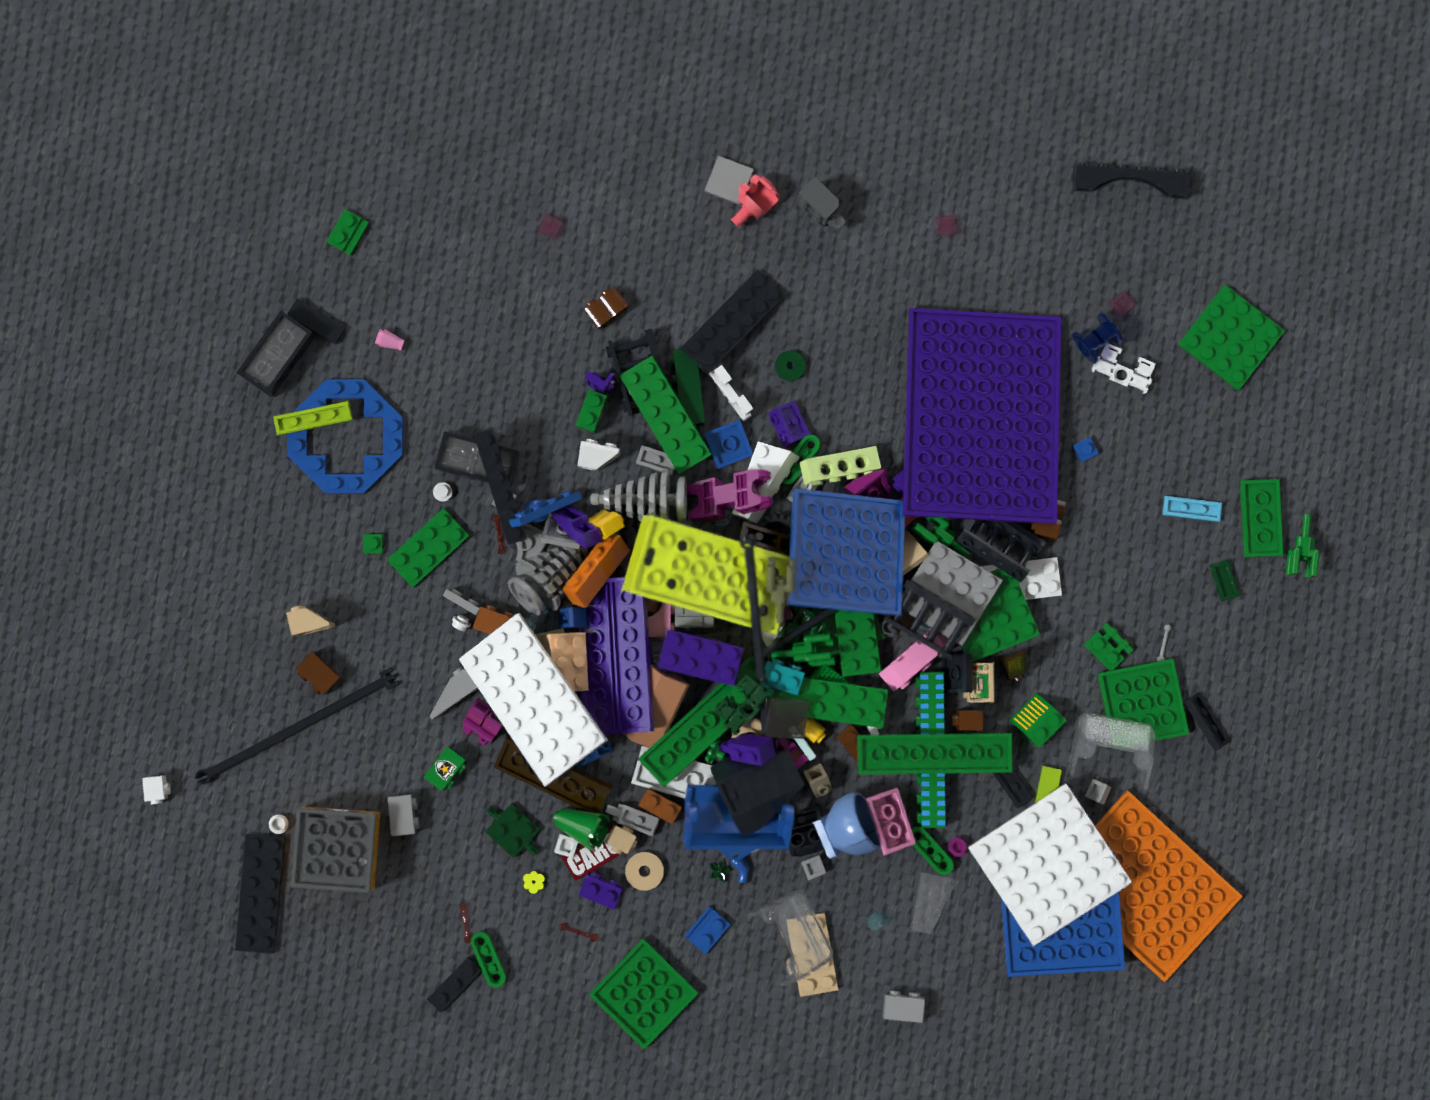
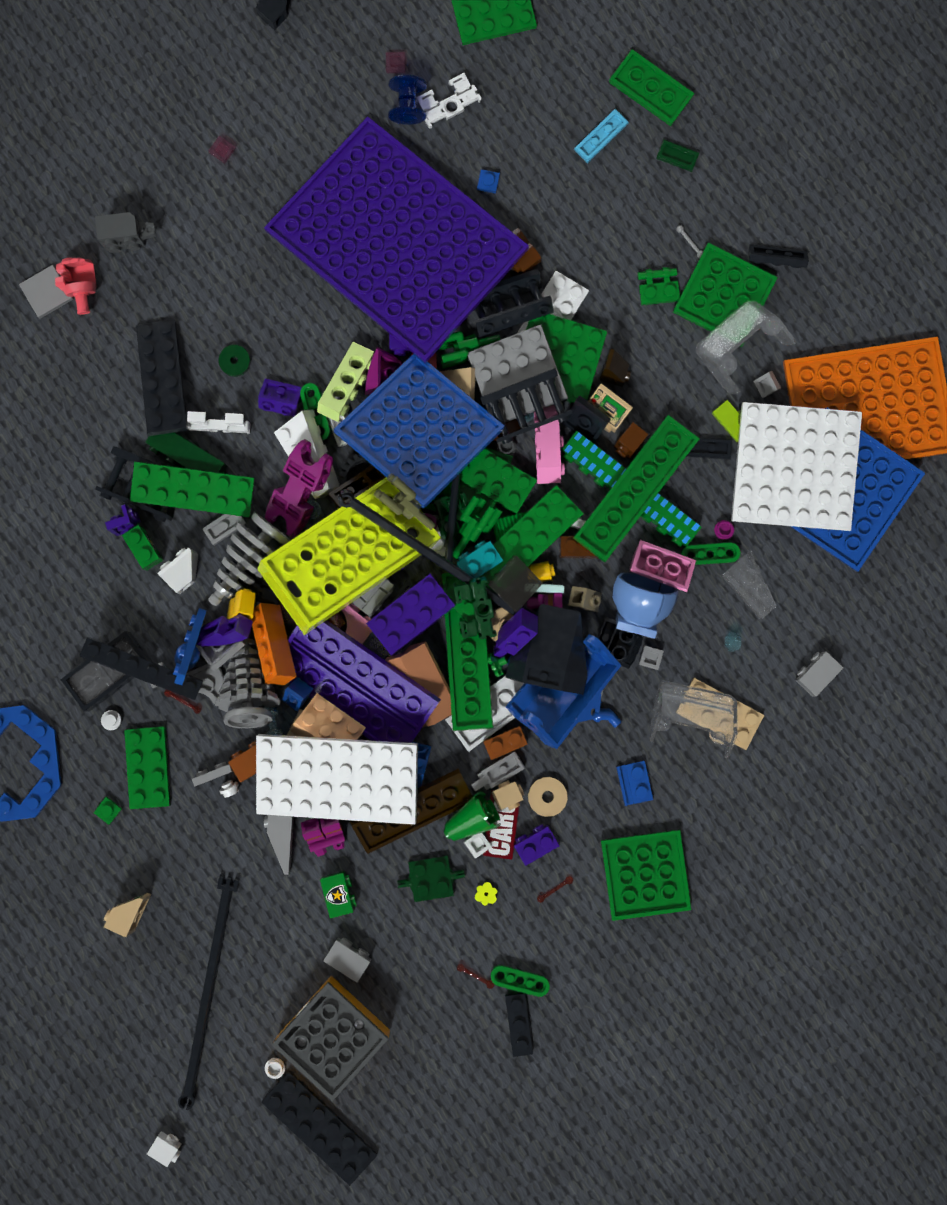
camera: 55 degrees left, 0 degrees up
reddish brown brick [296,651,342,695] -> none
reddish brown brick [585,288,629,330] -> none
blue plate [704,419,753,469] -> none
dark green plant [709,859,732,883] -> none
green slope [1009,693,1067,748] -> none
green plant [1285,514,1320,578] -> none

